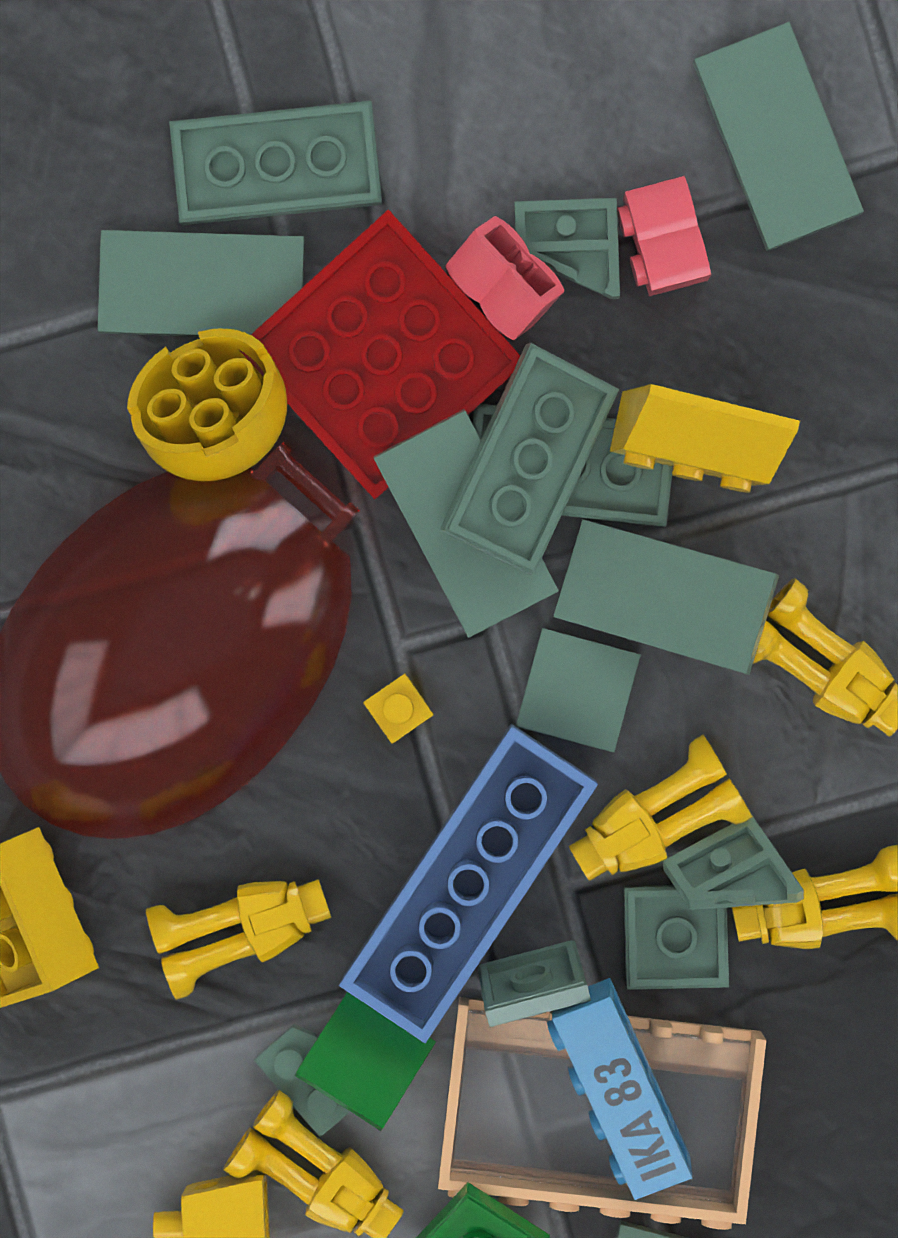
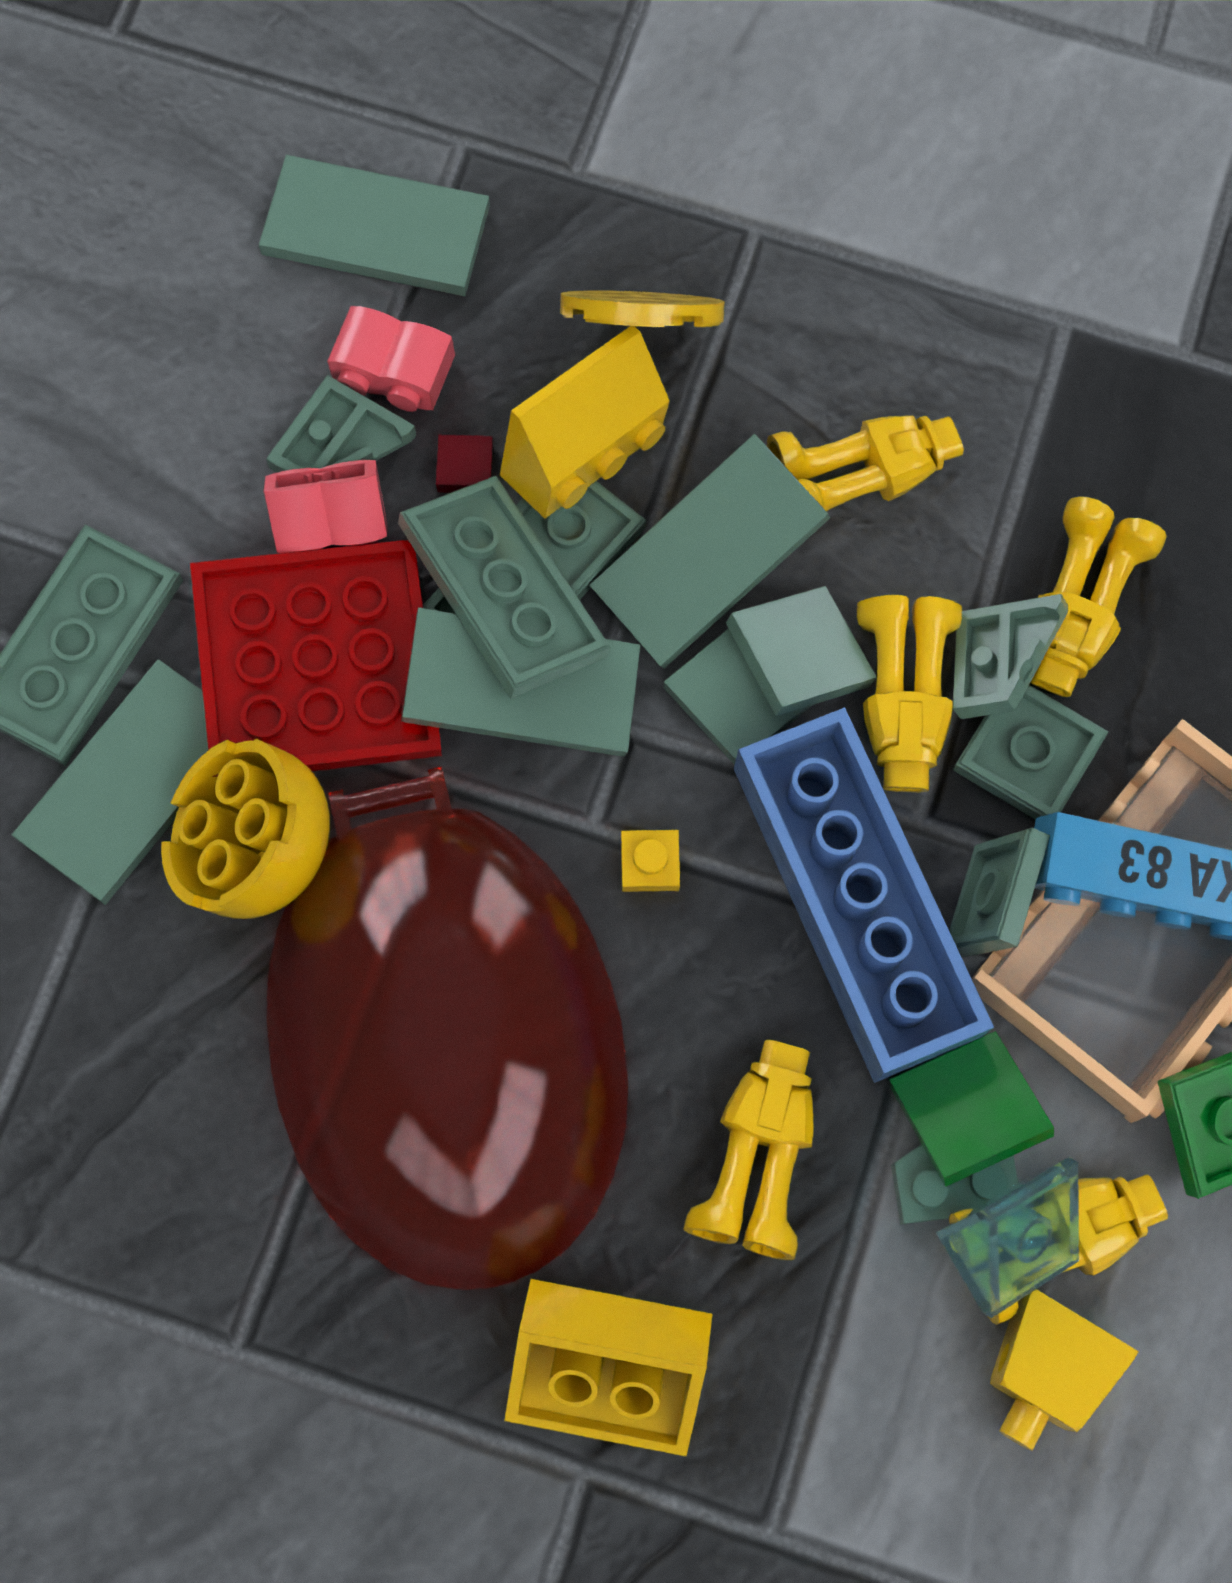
camera: 60 degrees left, 15 degrees down
none -> dark red tile [436,434,493,493]
none -> yellow tile [560,290,725,327]
none -> sand green tile [726,586,877,716]
none -> clear light blue slope [936,1157,1079,1318]

